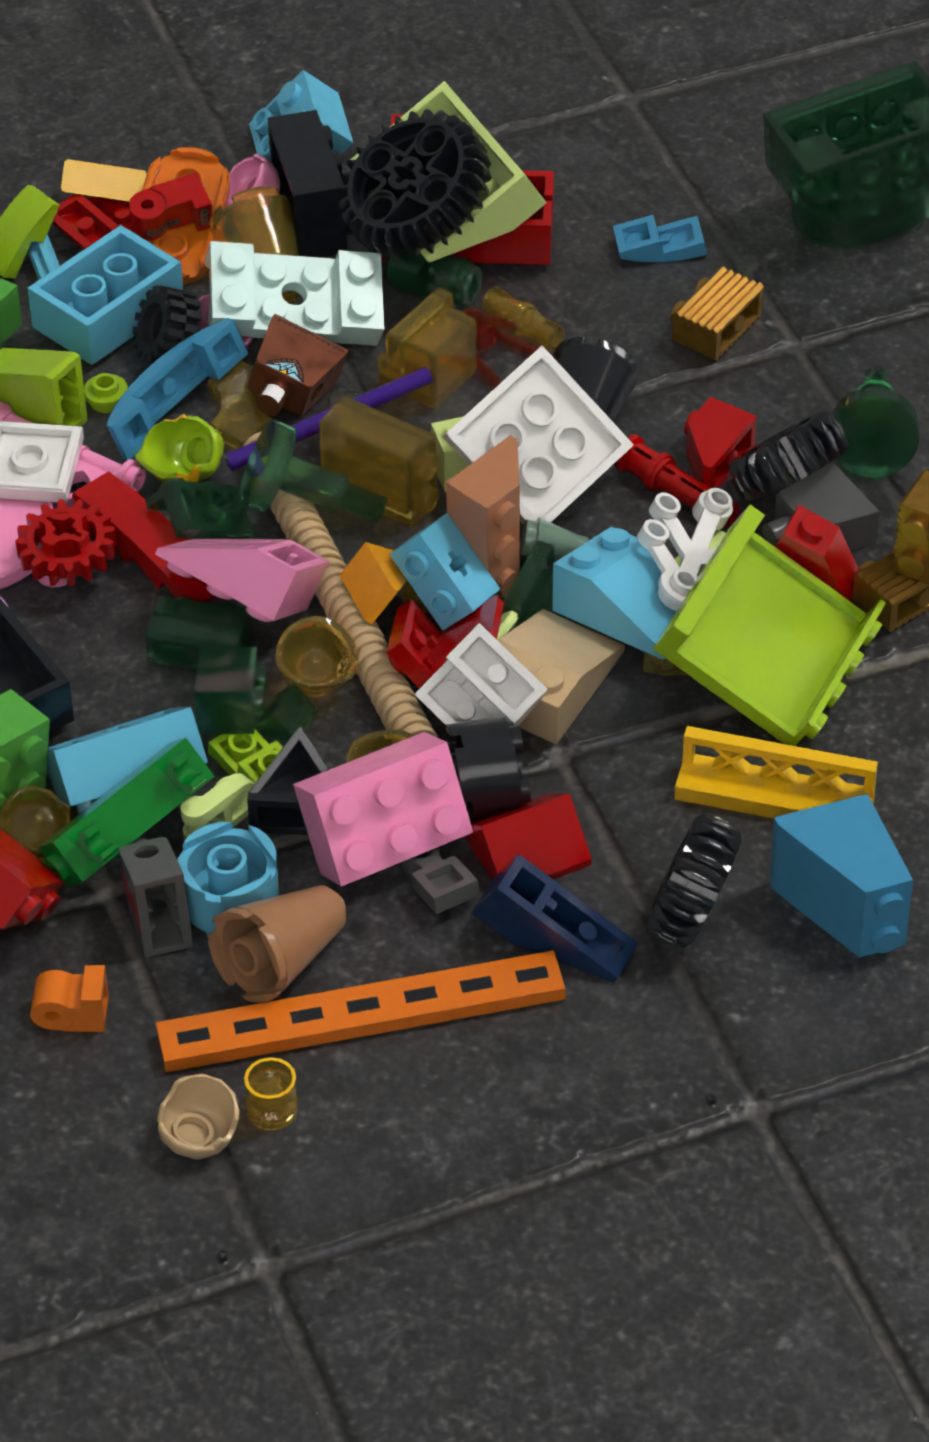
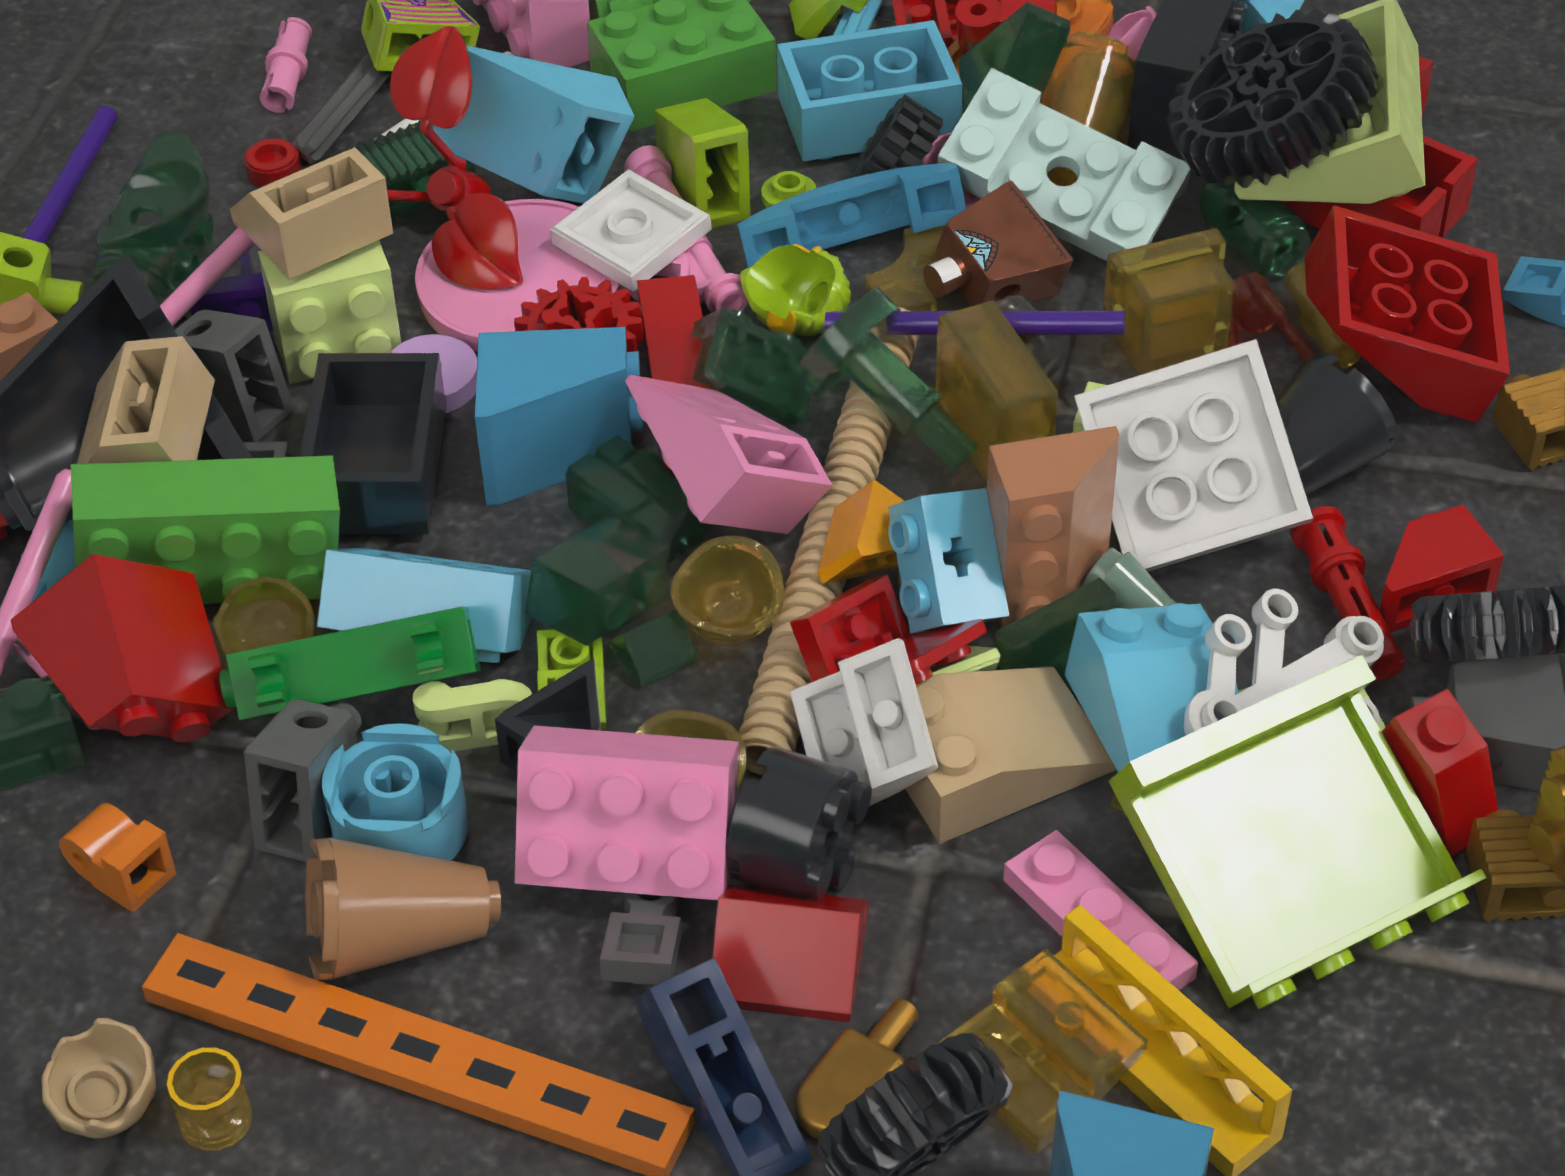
camera: 35 degrees right, 0 degrees up
none -> dark azure slope [475,327,643,506]
none -> pearl gold piece [795,998,919,1139]
none -> clear yellow slope [938,949,1148,1154]
none -> clear green slope [958,2,1071,113]
none -> bright pink plate [1003,830,1198,1002]
none -> red slope [1304,206,1510,423]

